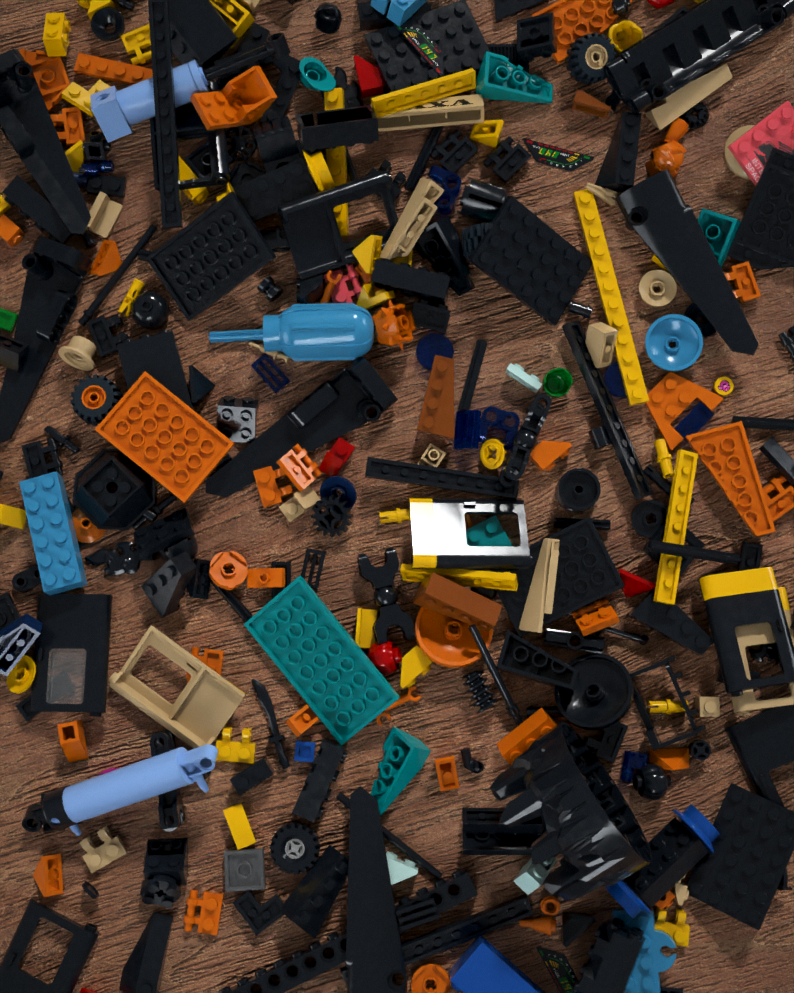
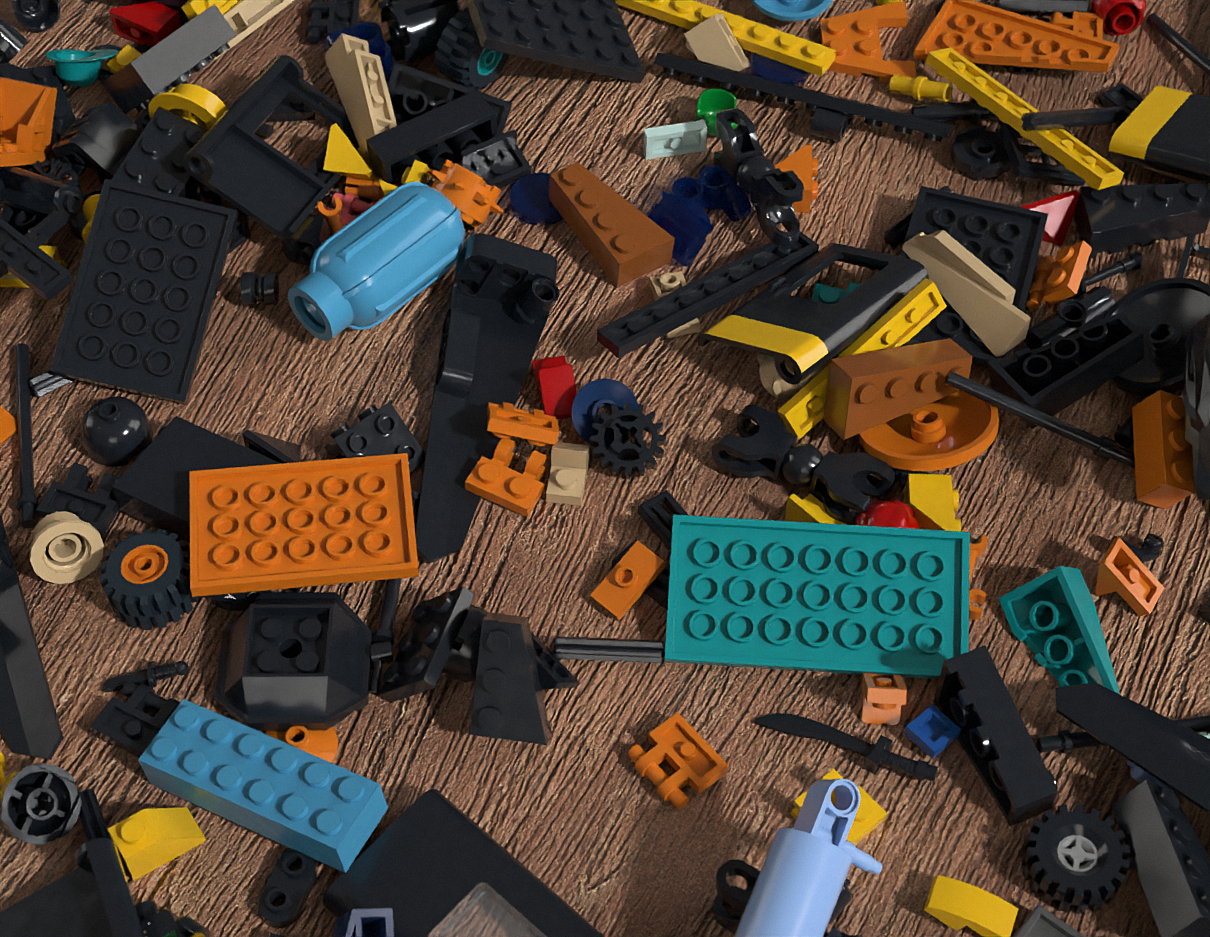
camera: 50 degrees left, 30 degrees down
black piece [85,541,156,575] -> none
tan piece [108,625,246,749] -> none
yellow pin [117,278,145,317] -> none
orange plate [208,551,248,591] -> none
dark azure axle [209,329,263,343] -> none
black brick [230,756,275,795] -> none
tan piece [249,340,290,363] -> none
clear blue tile [251,353,290,394] -> none
yellow pin [379,508,410,524] -> none
black axle [404,126,443,192] -> none
black axle [458,340,487,413] -> none
black piece [461,670,498,714] -> none
yellow gear [480,439,507,469] -> none
black wheel [555,468,601,513] -> none
black pin [568,301,593,319] -> none
clear blue tile [674,402,714,442] -> none

